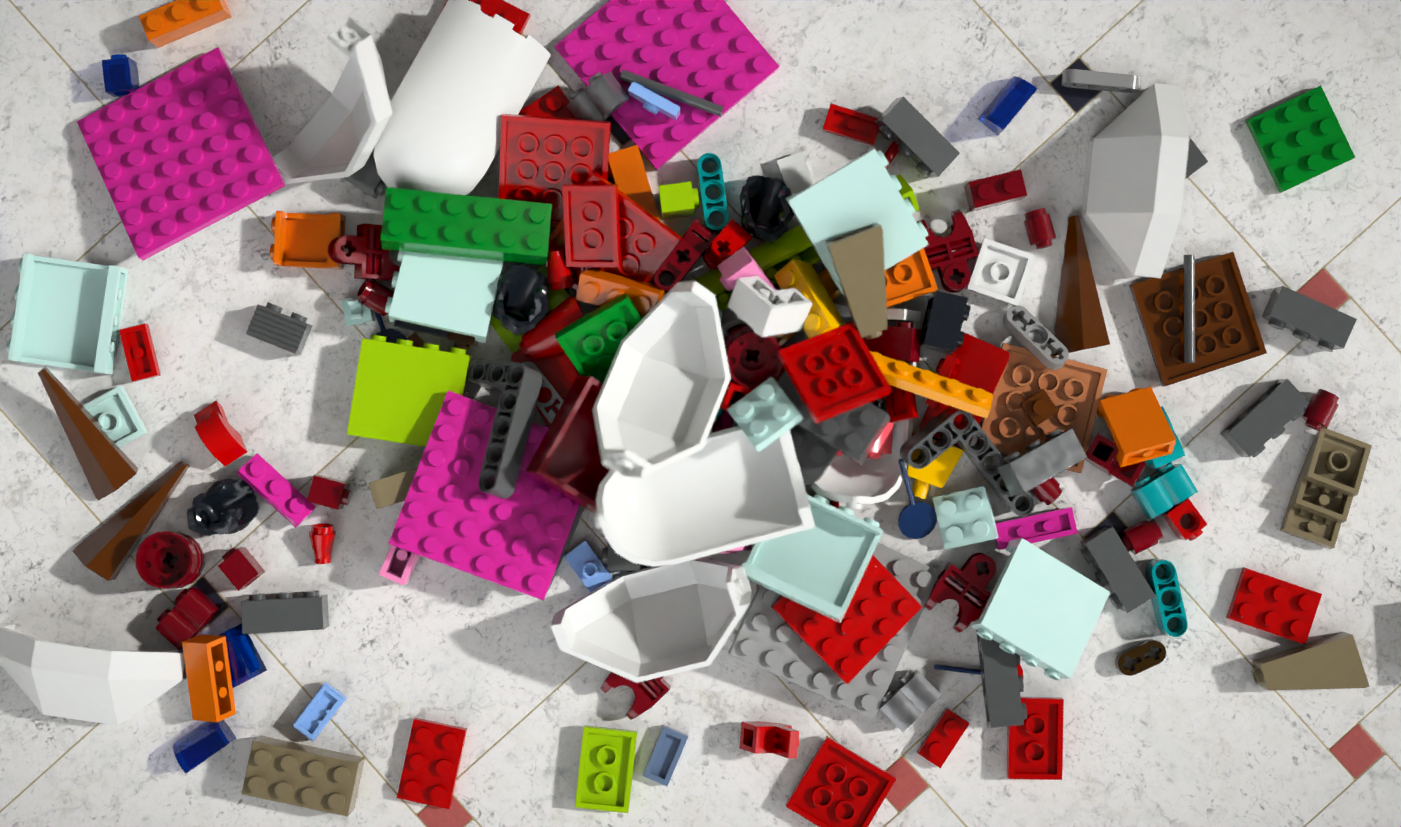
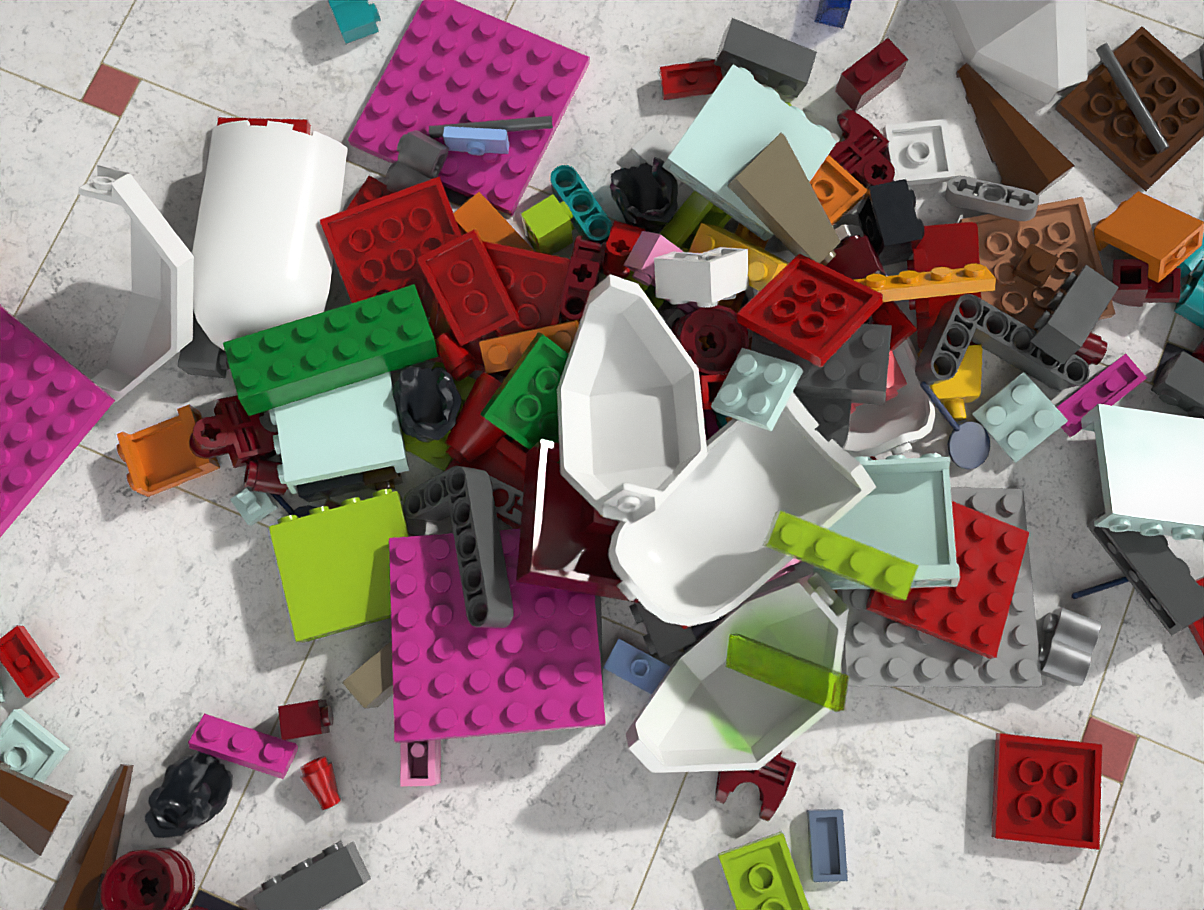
camera: 25 degrees left, 10 degrees down
red brick [194,401,247,467] -> none
dark red brick [218,547,265,591] -> none
dark grey brick [246,302,313,355] -> none
red brick [739,721,799,758] -> none
red plate [917,708,970,768] -> none
dark red piece [924,553,996,633] -> none
dark red brick [1023,208,1056,250] -> none
none -> clear neon green tile [726,633,849,712]
none -> lime brick [763,510,918,600]

